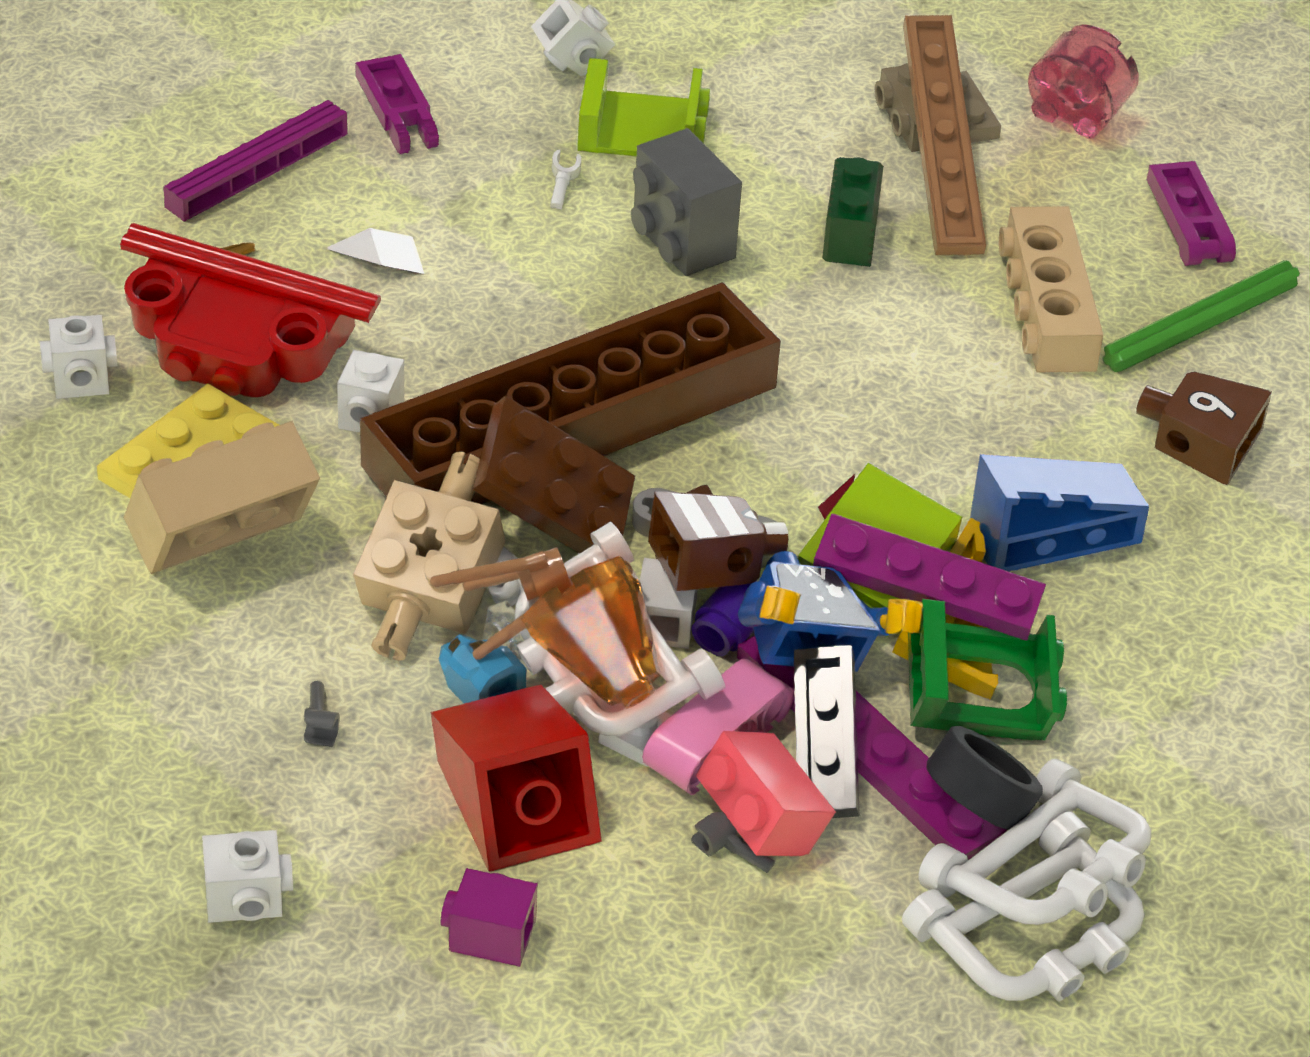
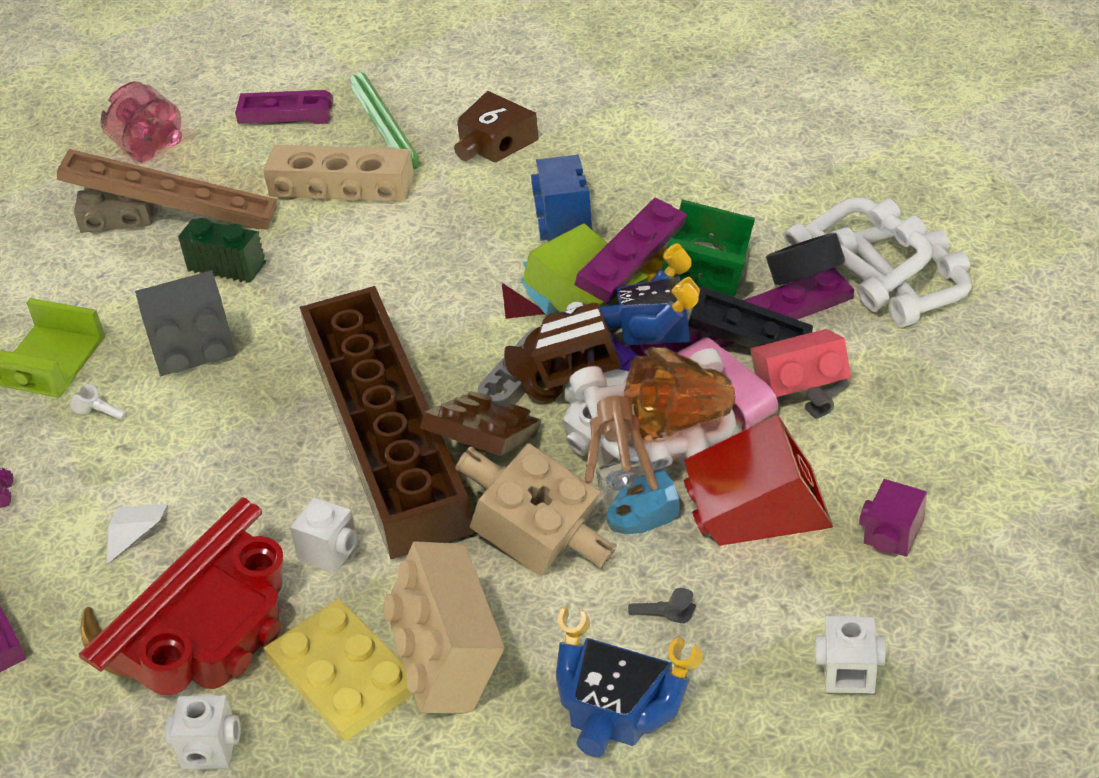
camera: 70 degrees left, 0 degrees up
none -> torso [556,607,703,757]

